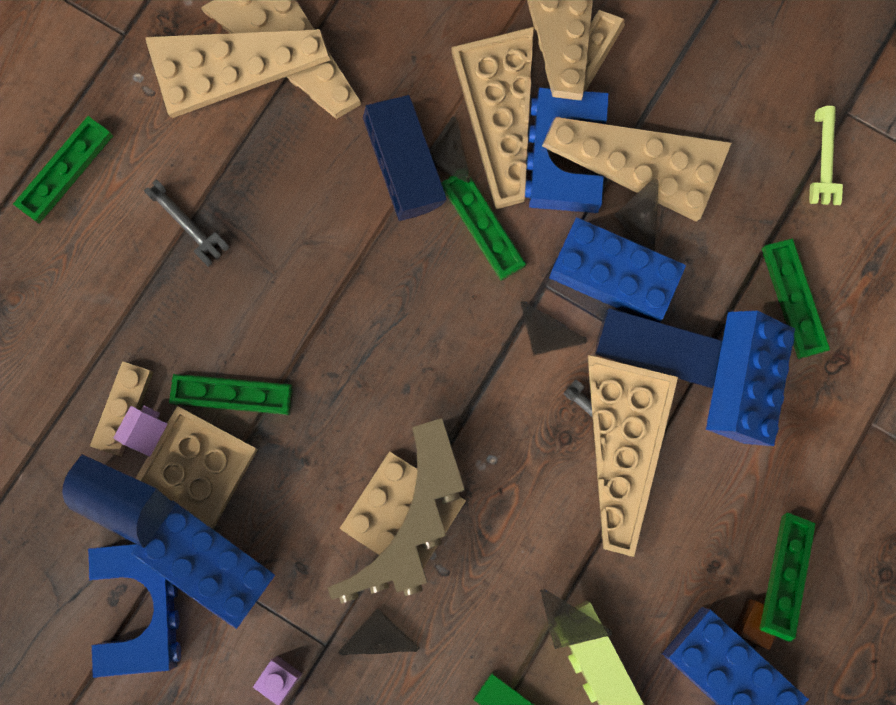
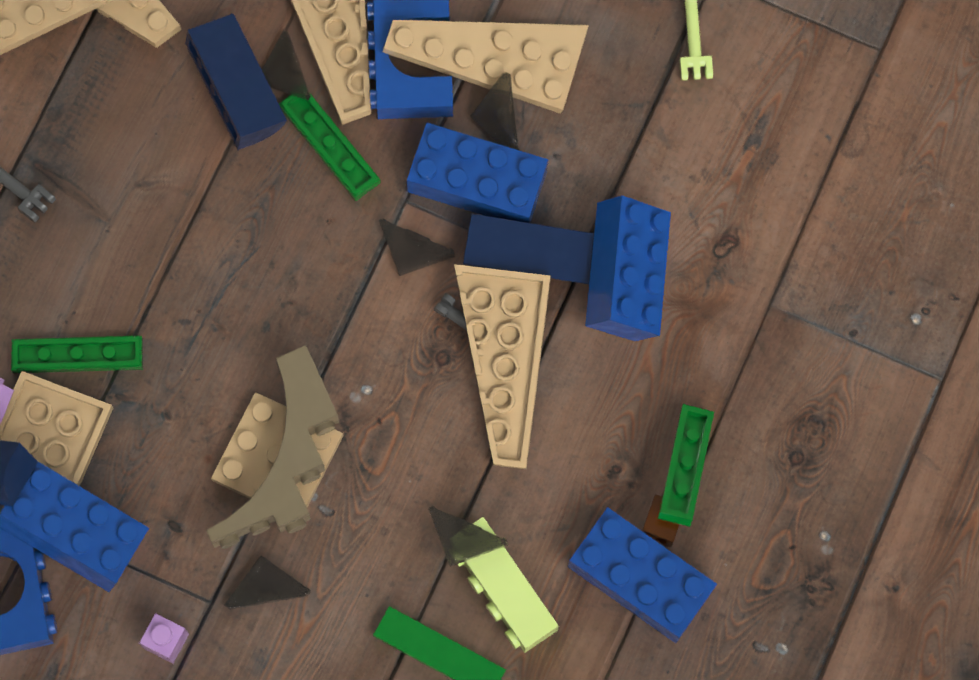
camera: 10 degrees left, 5 degrees down
green plate [761,238,830,359] -> none

